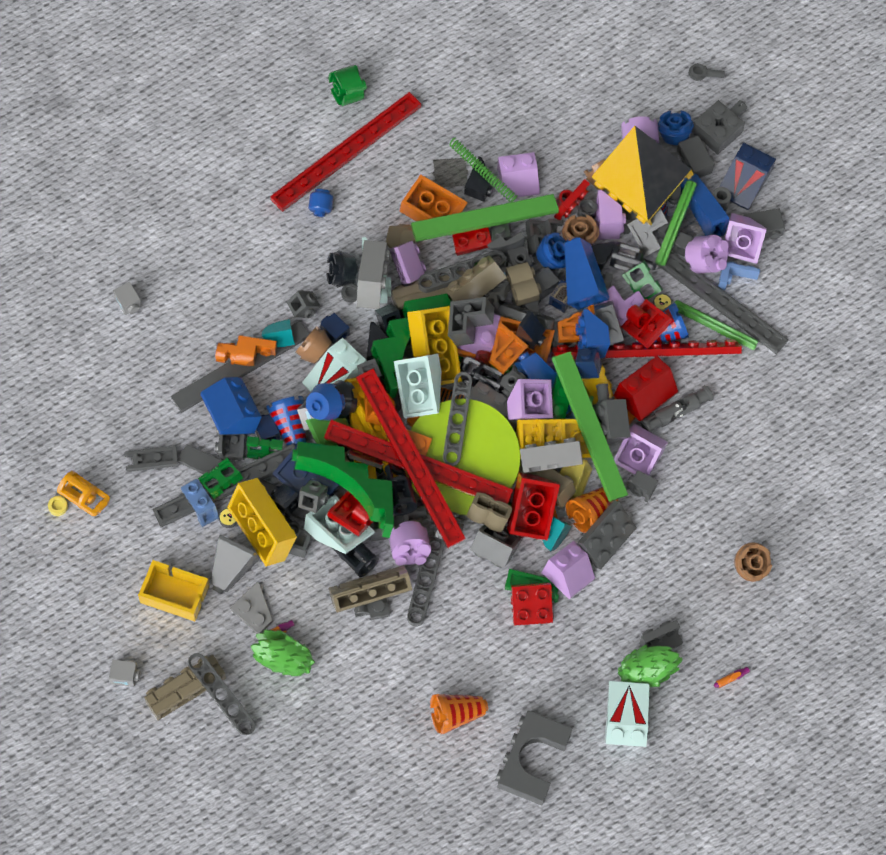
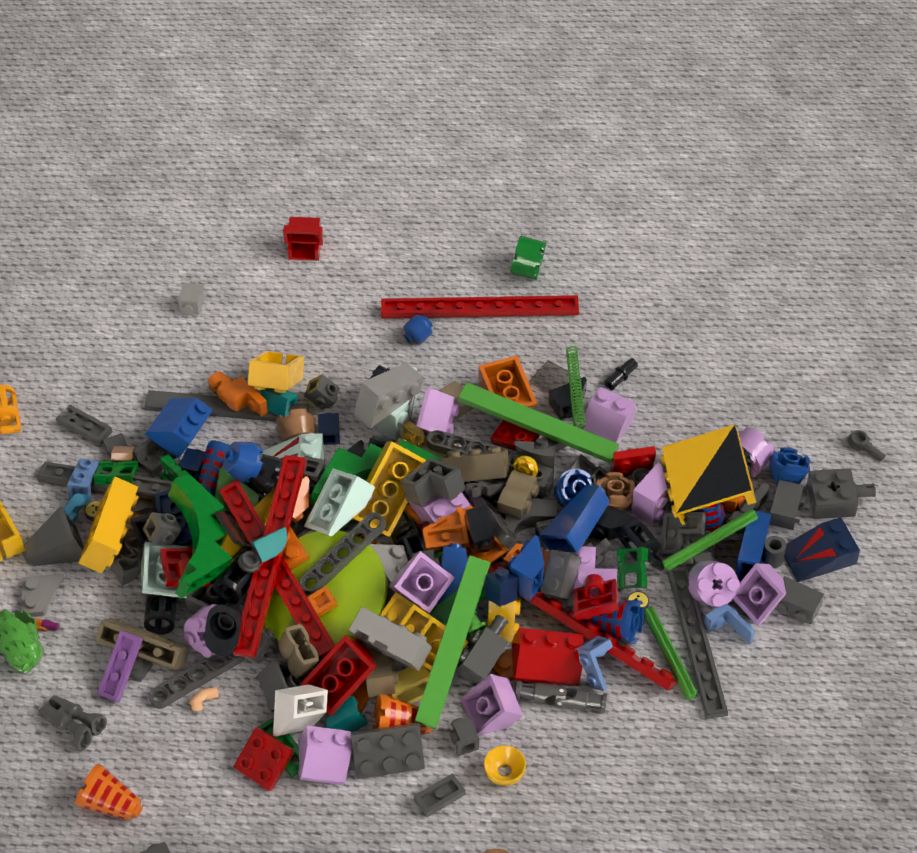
camera: 45 degrees right, 15 degrees down
none -> dark grey piece [39,695,107,751]
none -> dark azure plate [64,494,91,522]
none -> medium lavender plate [97,630,143,702]
none -> medium nougat tile [111,446,135,461]
none -> light nougat arm [189,687,219,712]
none -> black piece [204,604,242,656]
none -> dark grey plate [238,551,261,573]
none -> yellow piece [248,351,305,393]
none -> teal brick [251,527,287,562]
none -> white slope [273,685,328,736]
none -> red plate [283,217,324,261]
none -> orange plate [307,586,338,617]
none -> clear yellow plate [403,421,424,448]
none -> dark grey plate [414,773,466,818]
none -> yellow piece [484,745,526,786]
none -> yellow plate [513,456,538,477]
none -> medium blue bracket [577,636,613,691]
none -> black axle [604,358,638,390]

